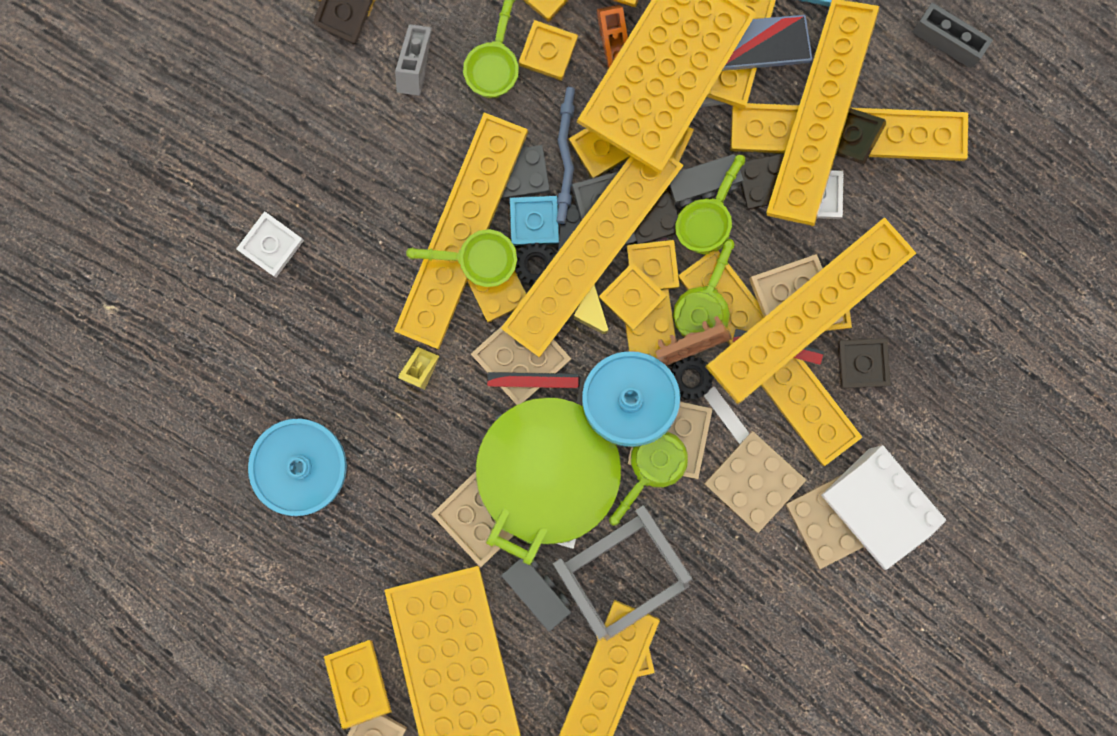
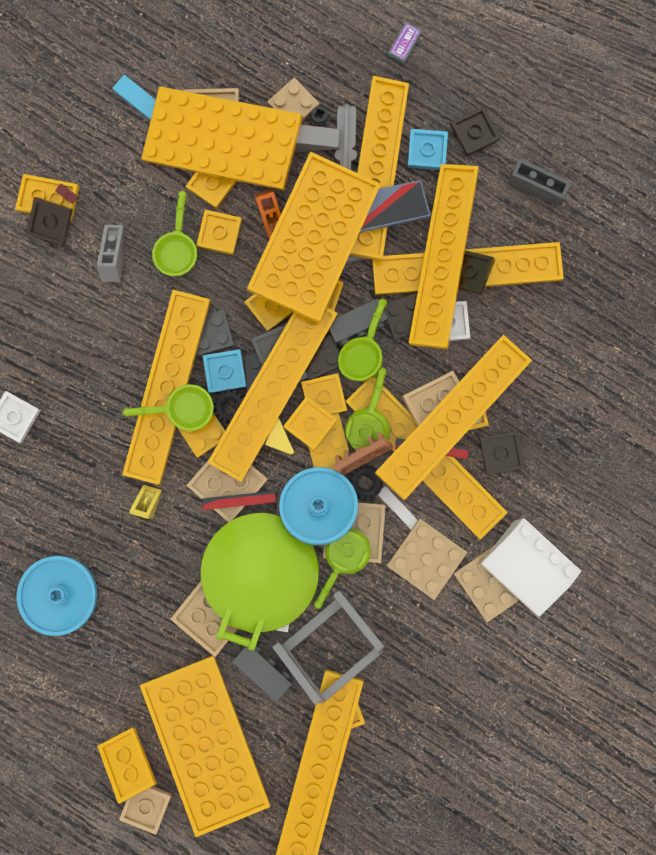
camera: 15 degrees left, 0 degrees up
sand blue bar [556,87,575,224] -> none

